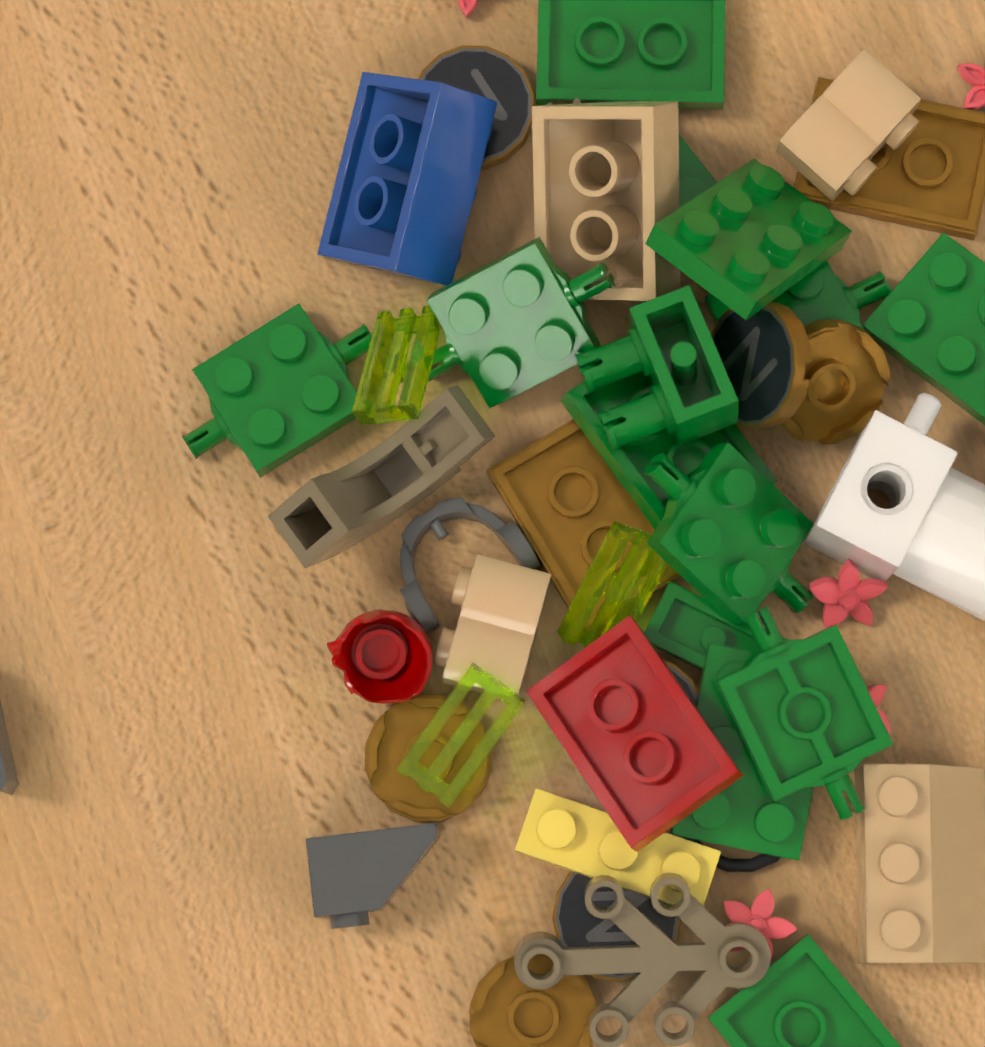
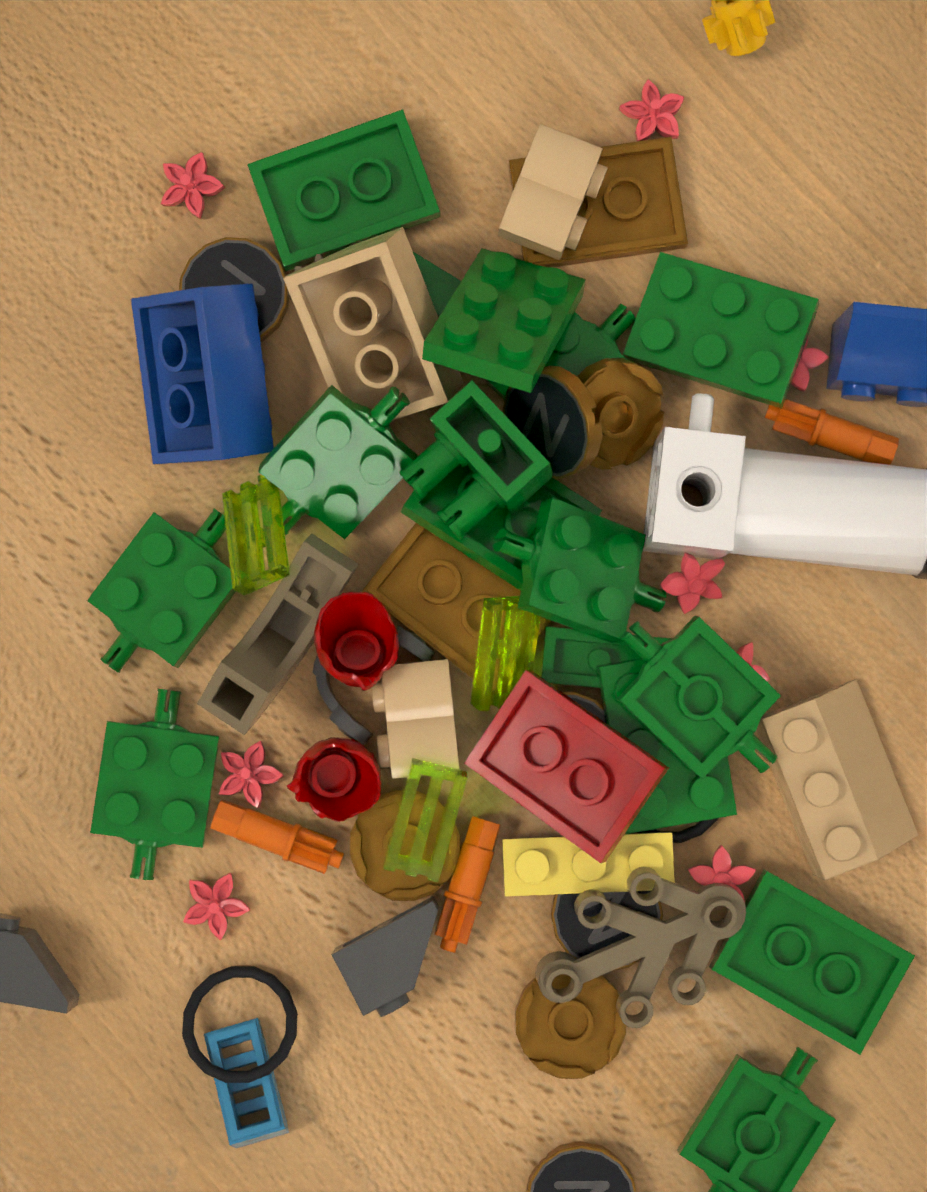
camera: 25 degrees left, 5 degrees up
none -> green plate [90,688,219,880]
none -> black piece [182,966,298,1083]
none -> coral plant [183,872,250,940]
none -> dark azure slope [204,1018,289,1148]
none -> orange piece [210,800,345,874]
none -> coral plant [219,741,284,809]
none -> red hair [314,592,399,691]
none -> orange piece [435,816,501,953]

